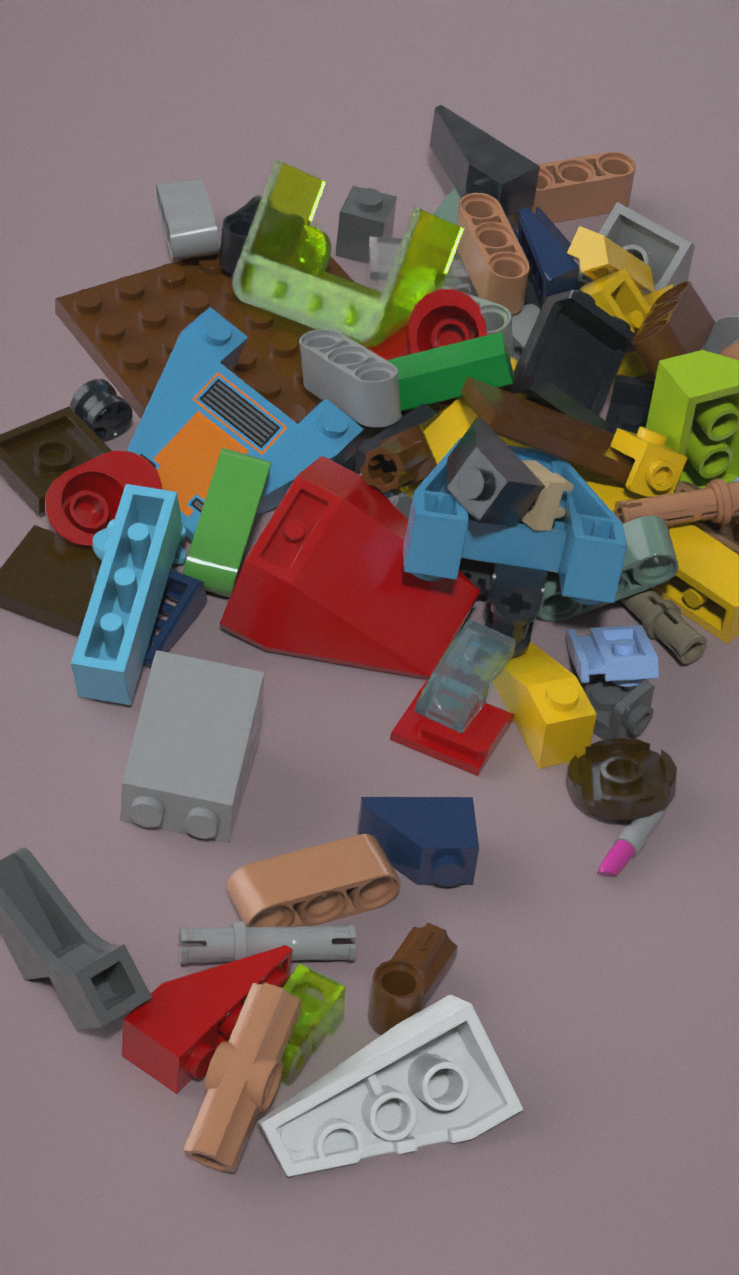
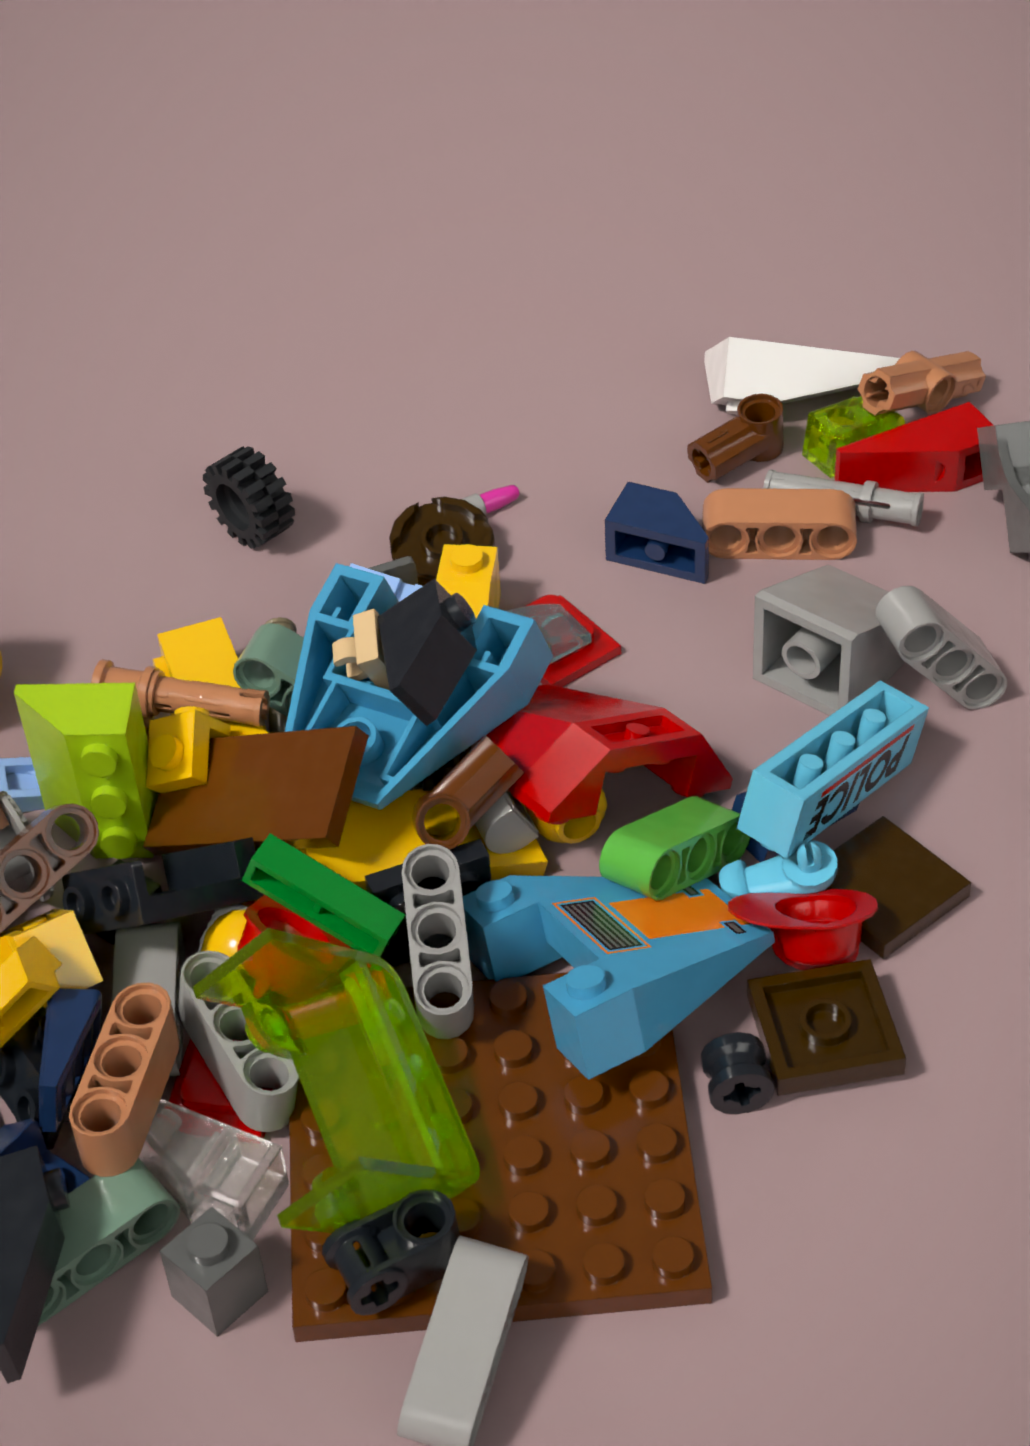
camera: 145 degrees left, 0 degrees up
none -> light grey beam [876,586,1007,709]

